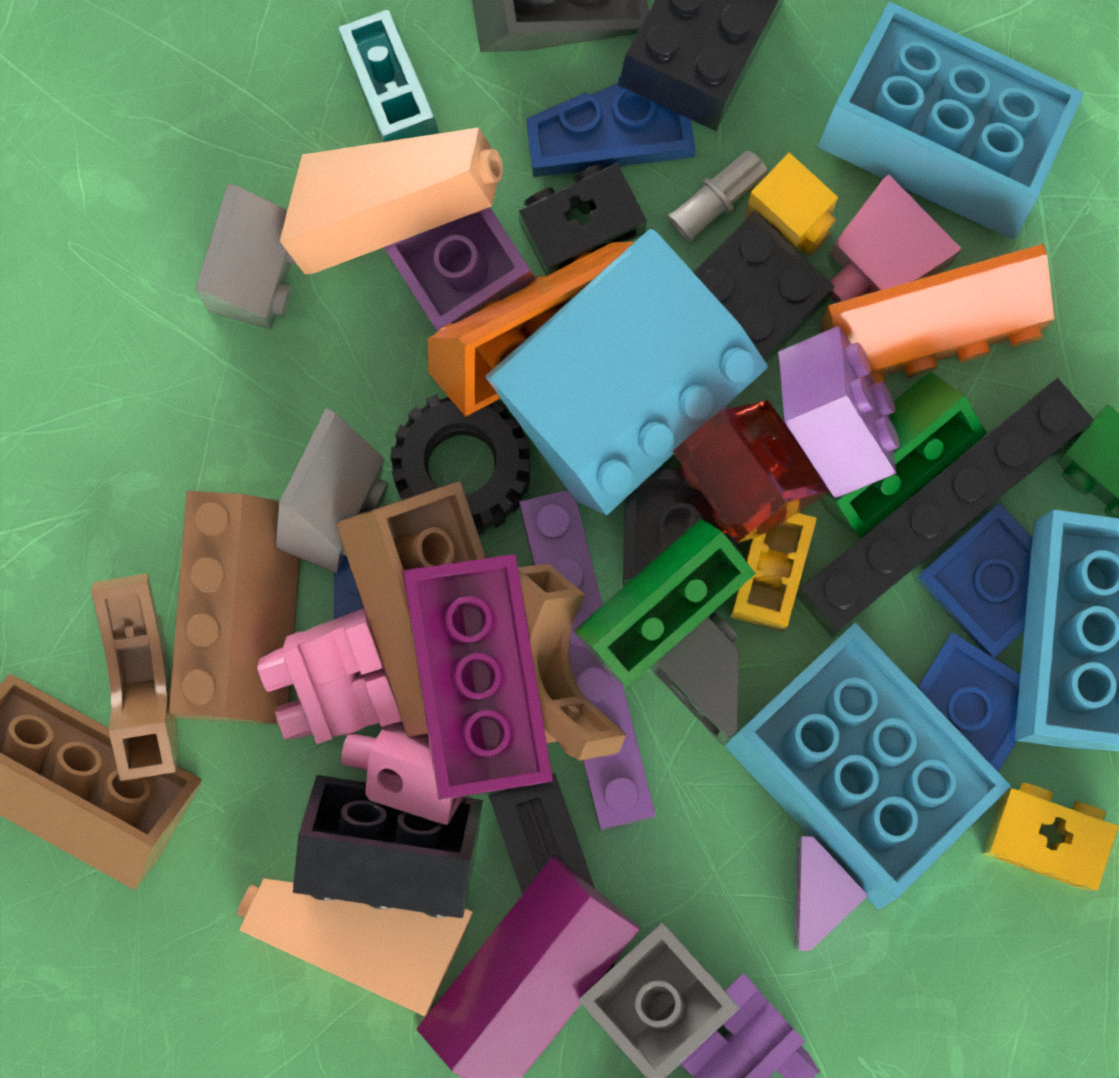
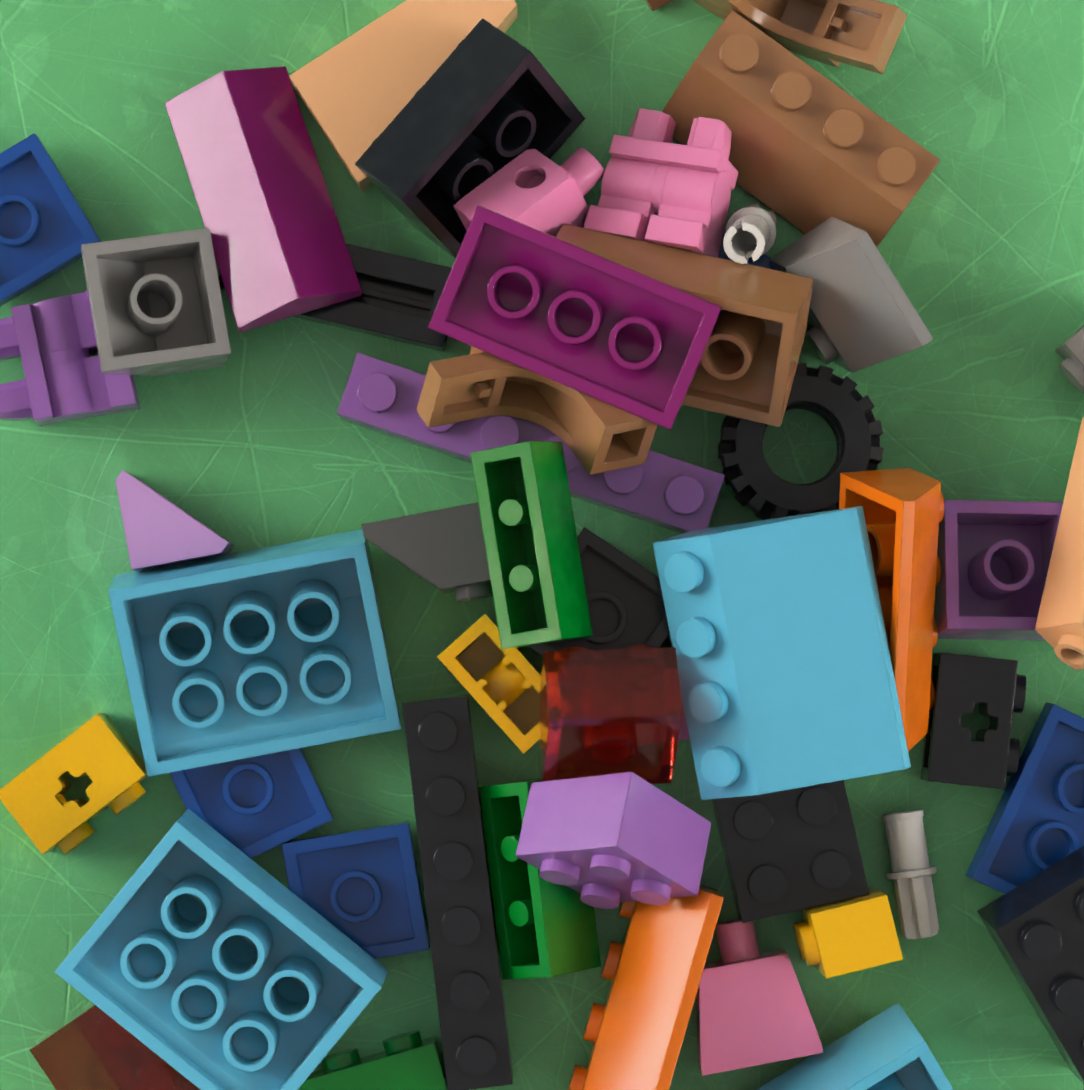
camera: 120 degrees right, 5 degrees up
none -> white axle [723,203,777,264]

